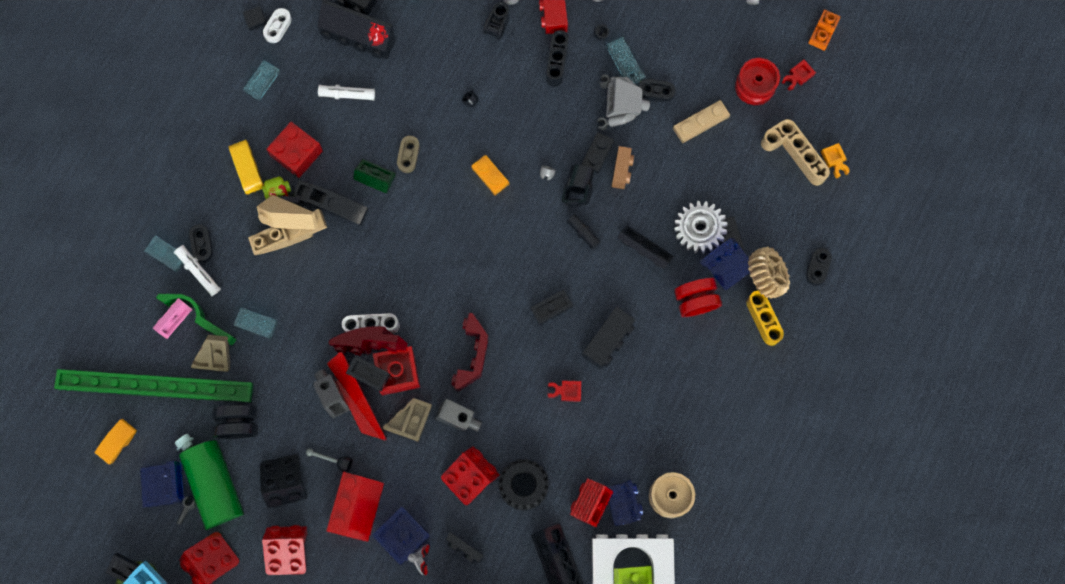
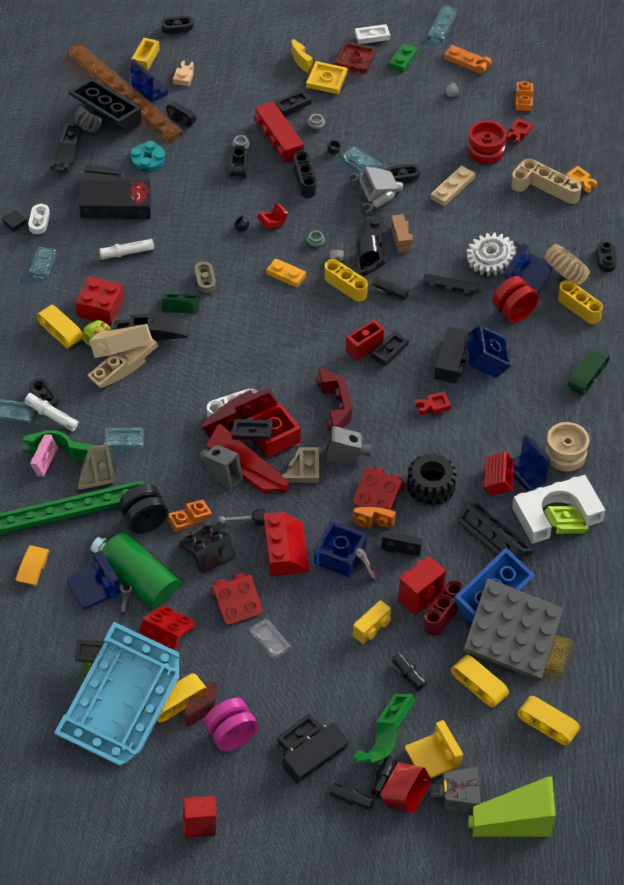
camera: 20 degrees left, 25 degrees down
none -> orange slope [167,499,212,533]
none -> red bracket [257,203,288,229]
none -> sand green plate [307,231,325,247]
none -> yellow beam [324,259,368,302]
none -> red brick [345,319,385,360]
none -> orange slope [353,507,396,529]
none -> clear blue brick [465,324,511,378]
none -> dark green beam [568,348,610,394]

